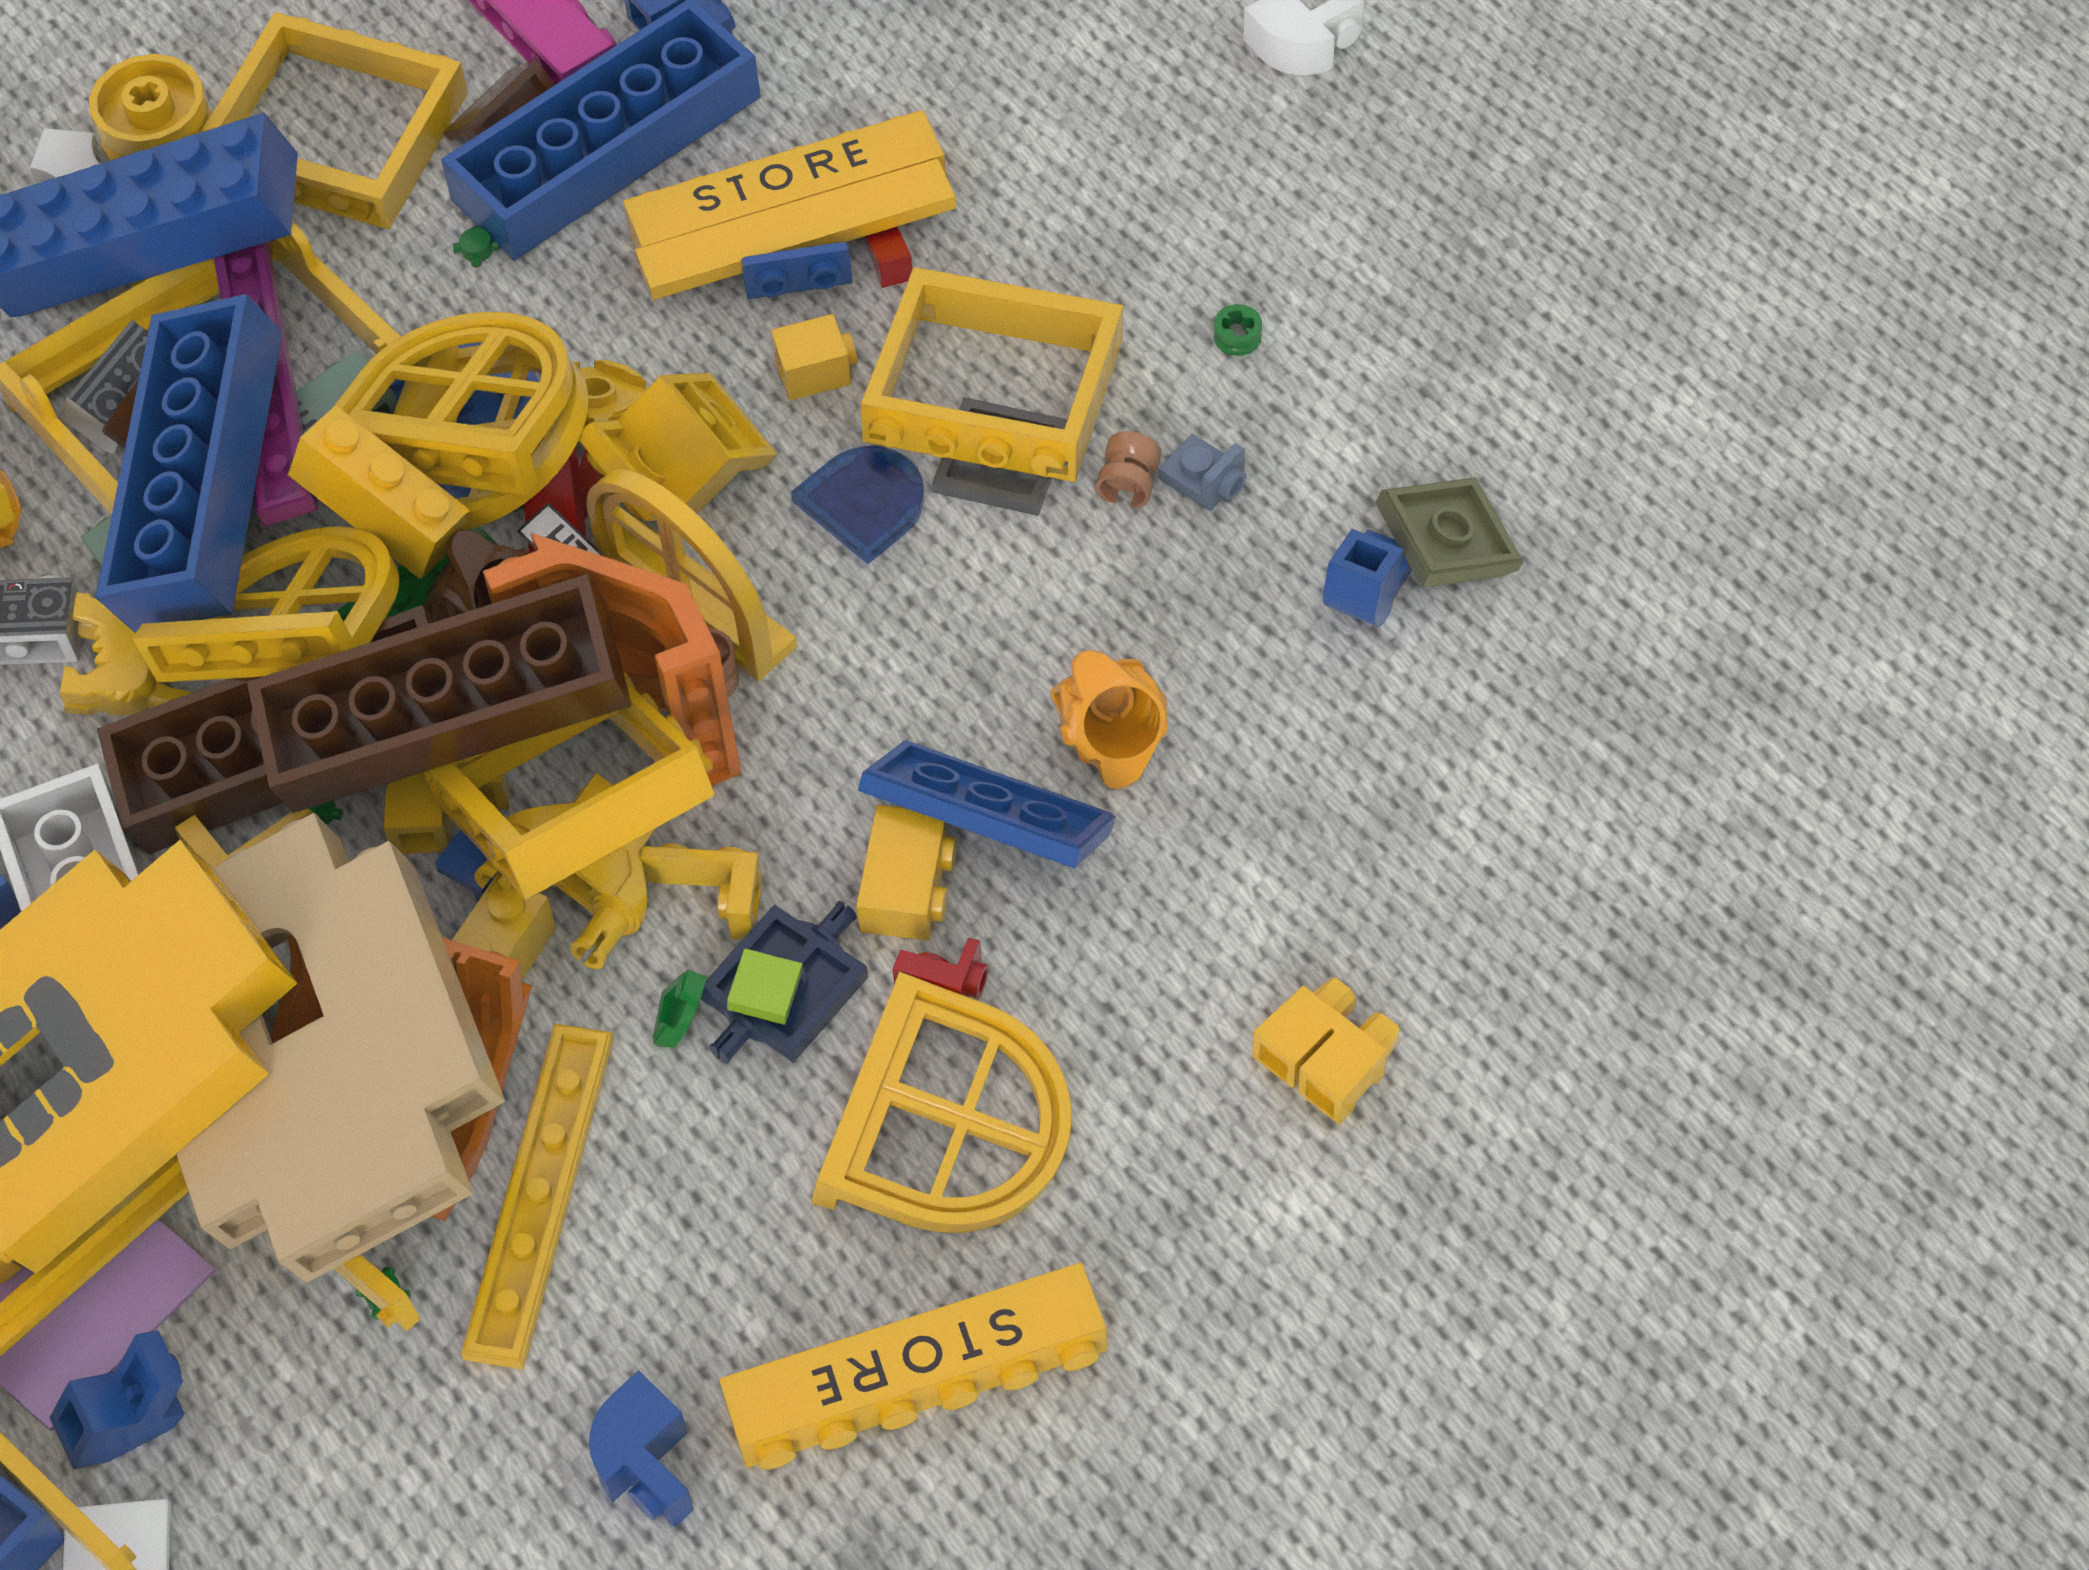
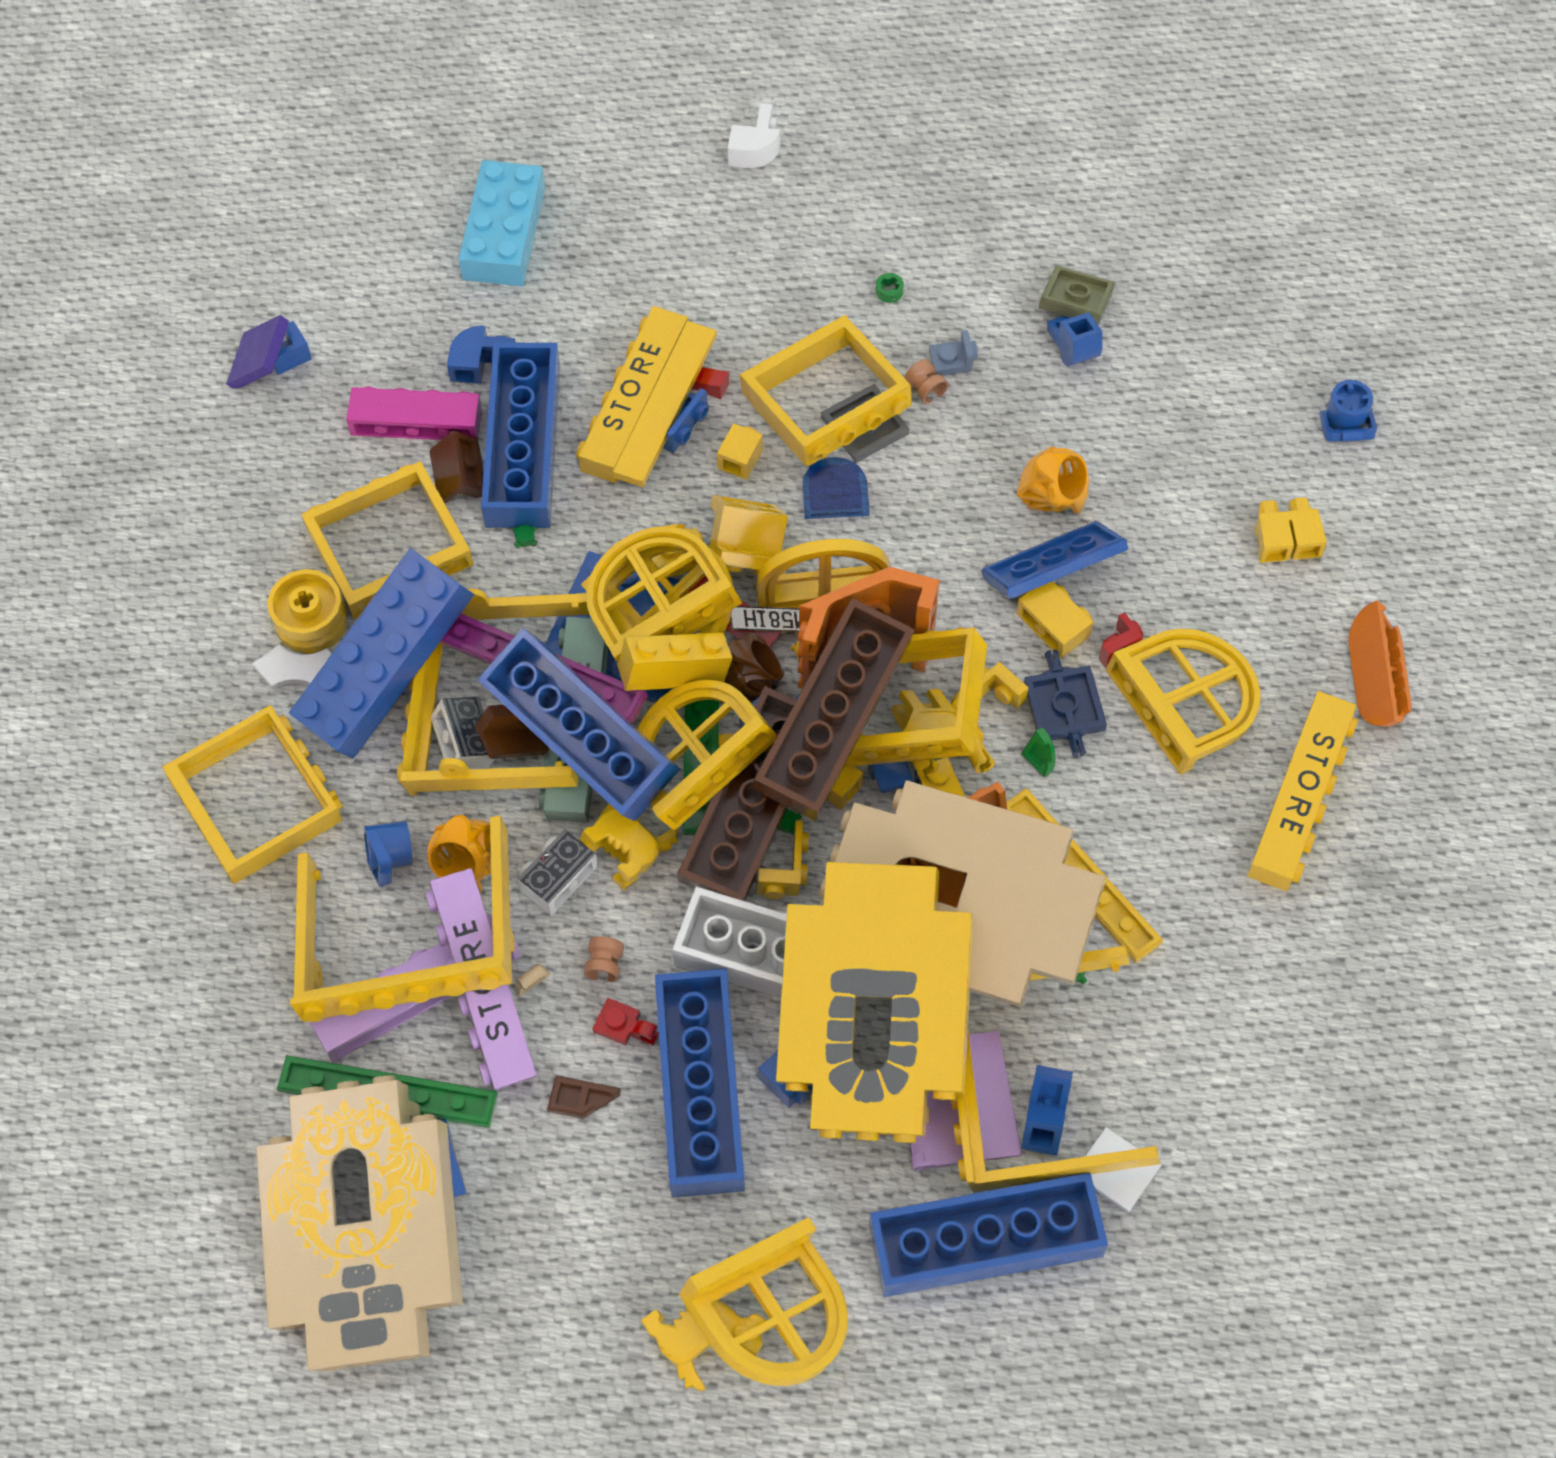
camera: 50 degrees left, 5 degrees up
blue brick [589,1370,694,1527] -> none
lime tile [727,948,802,1025] -> none
none -> blue piece [1319,379,1377,442]
none -> orange brick [1348,600,1412,727]

